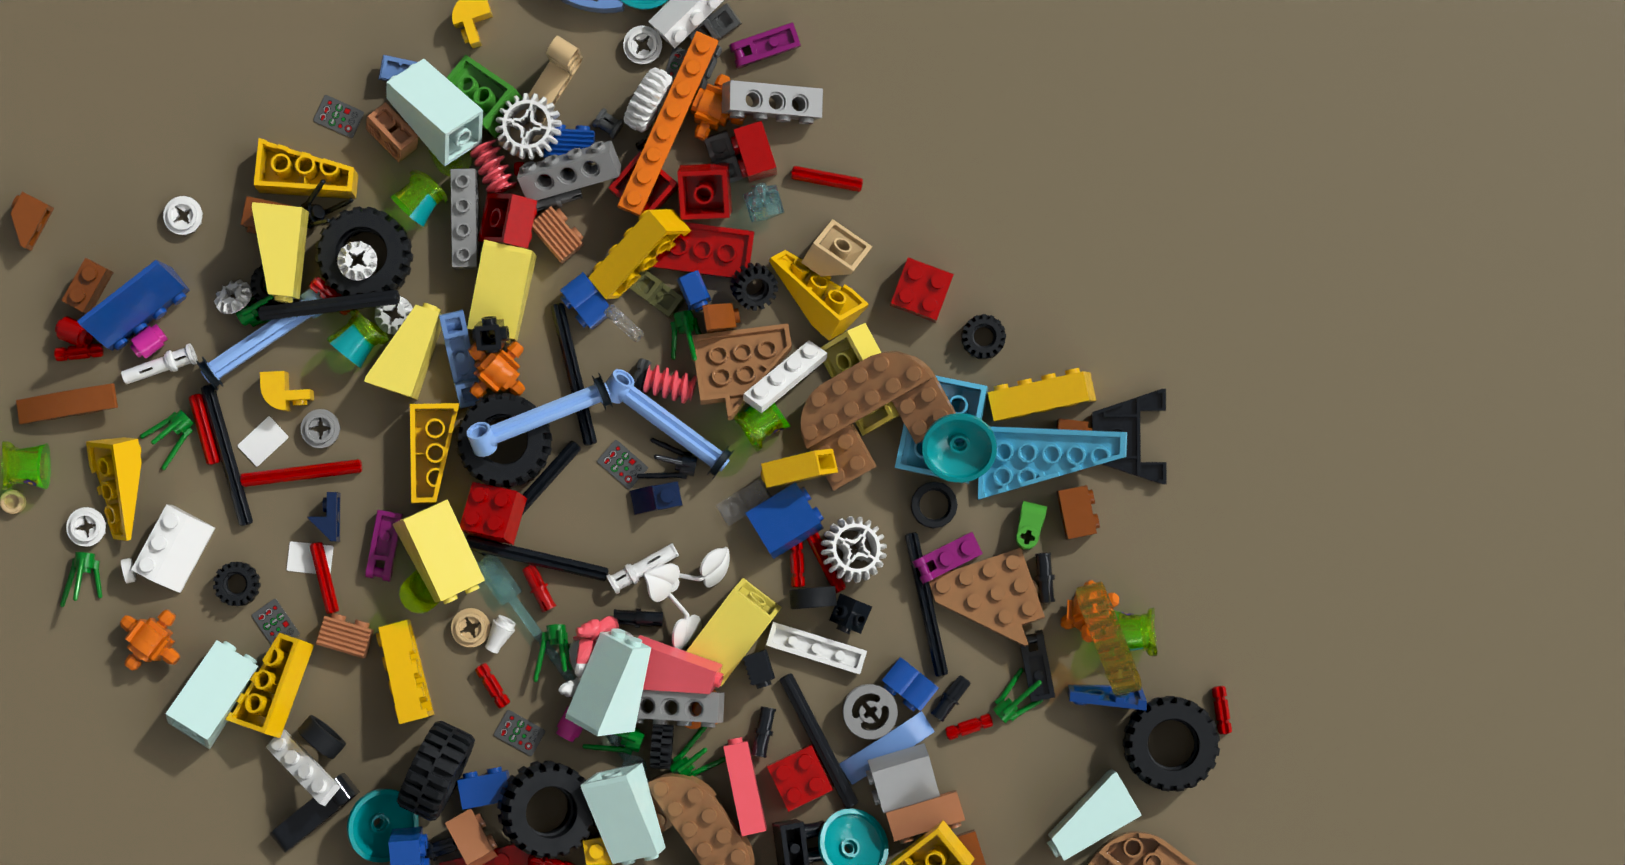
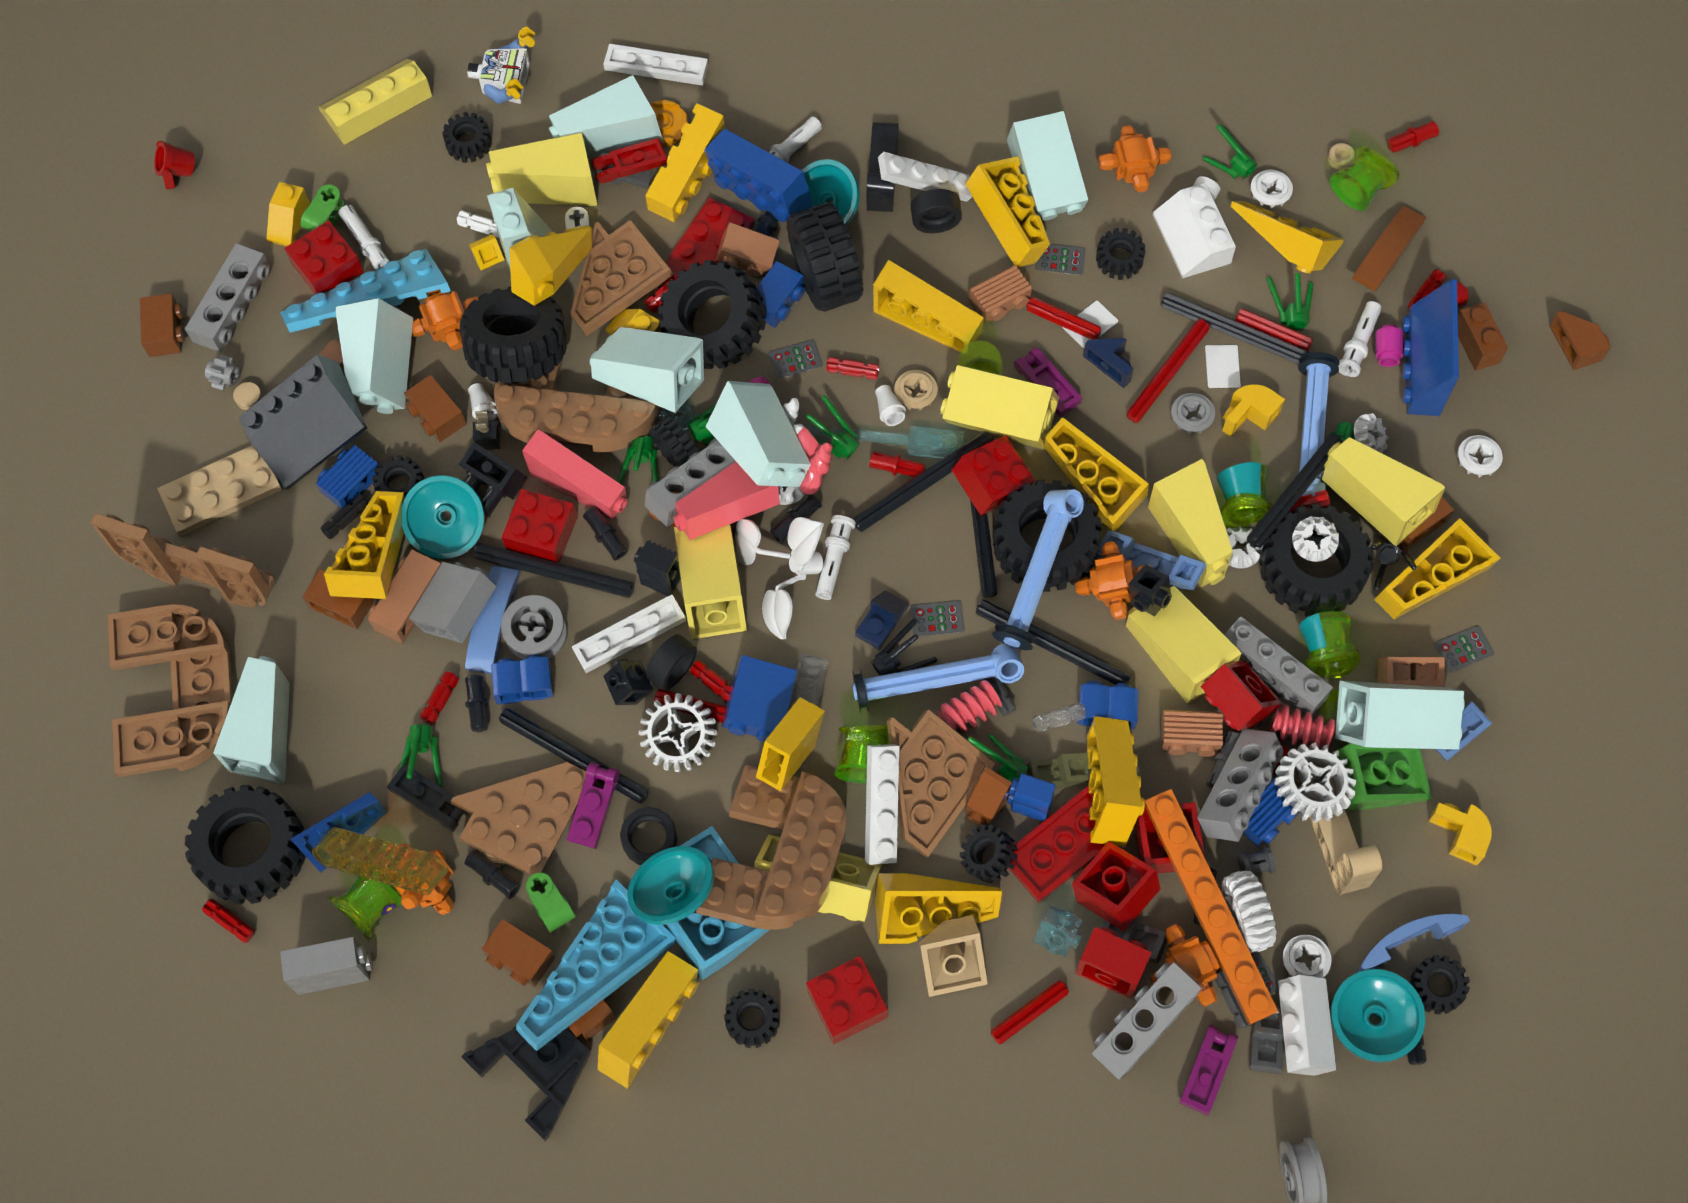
camera: 135 degrees right, 20 degrees down
none -> light grey brick [280,937,373,995]

